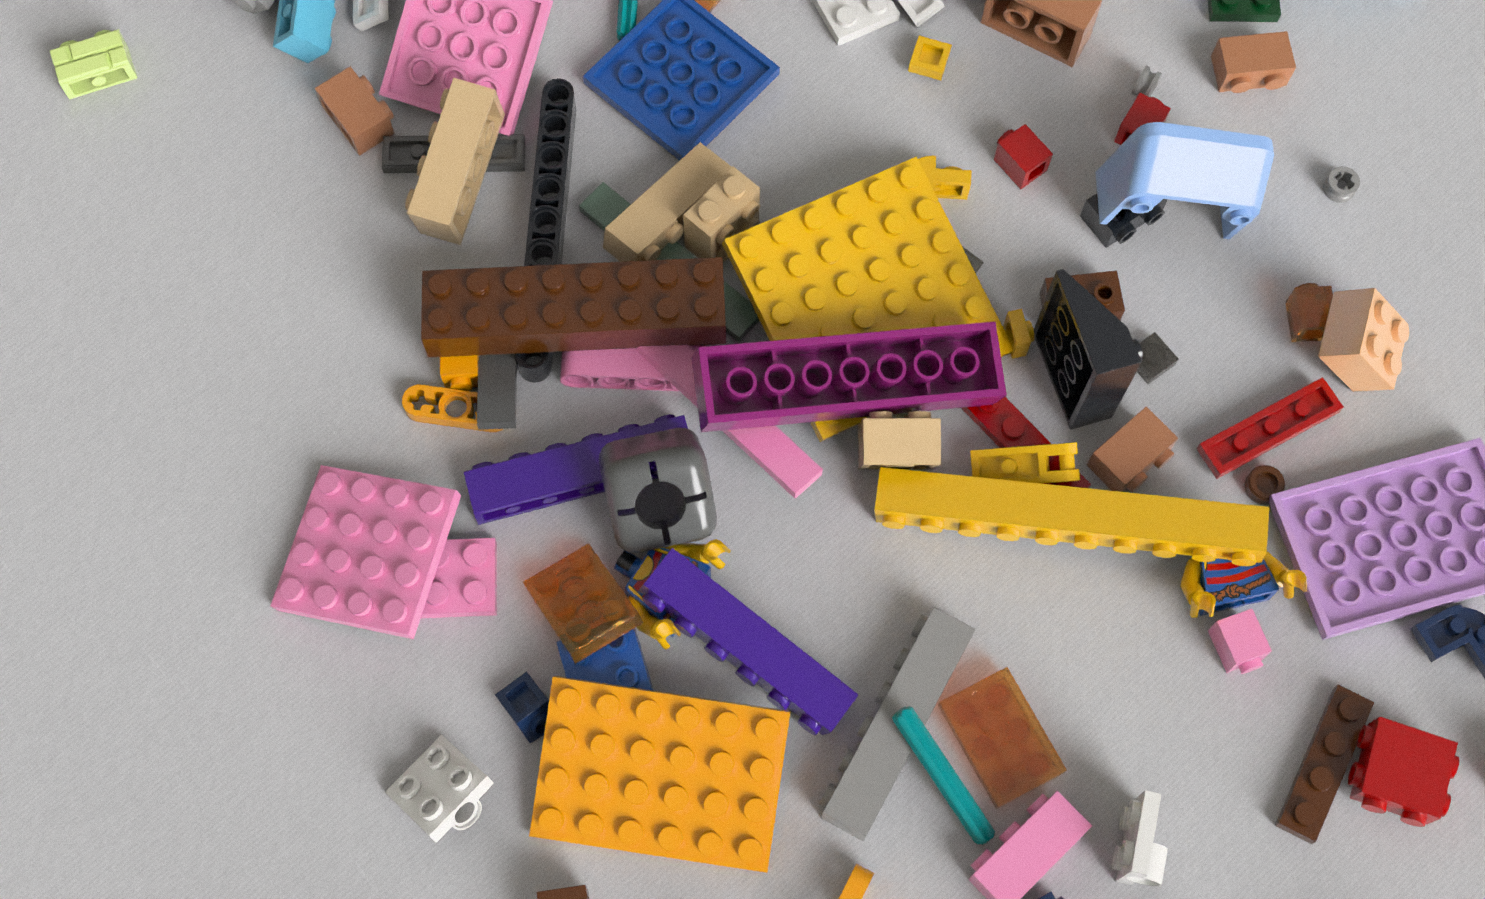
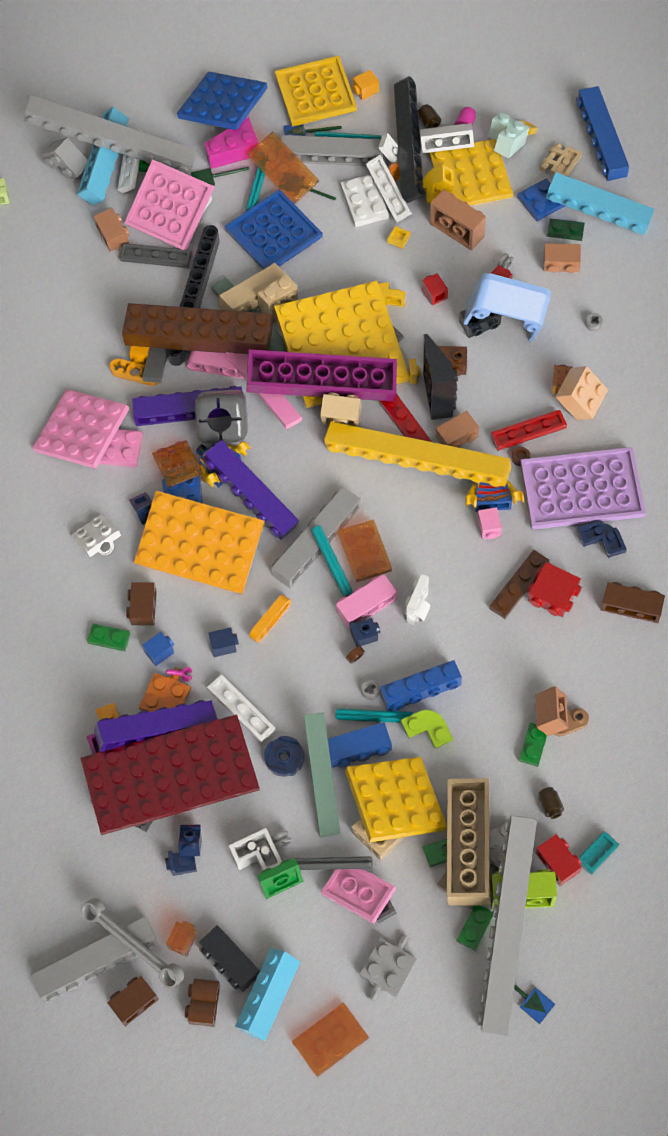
camera: 15 degrees right, 5 degrees down
tan brick [405,78,505,245] -> none
yellow plate [970,442,1080,483] -> none
clear smoke plate [1137,332,1179,384] -> none

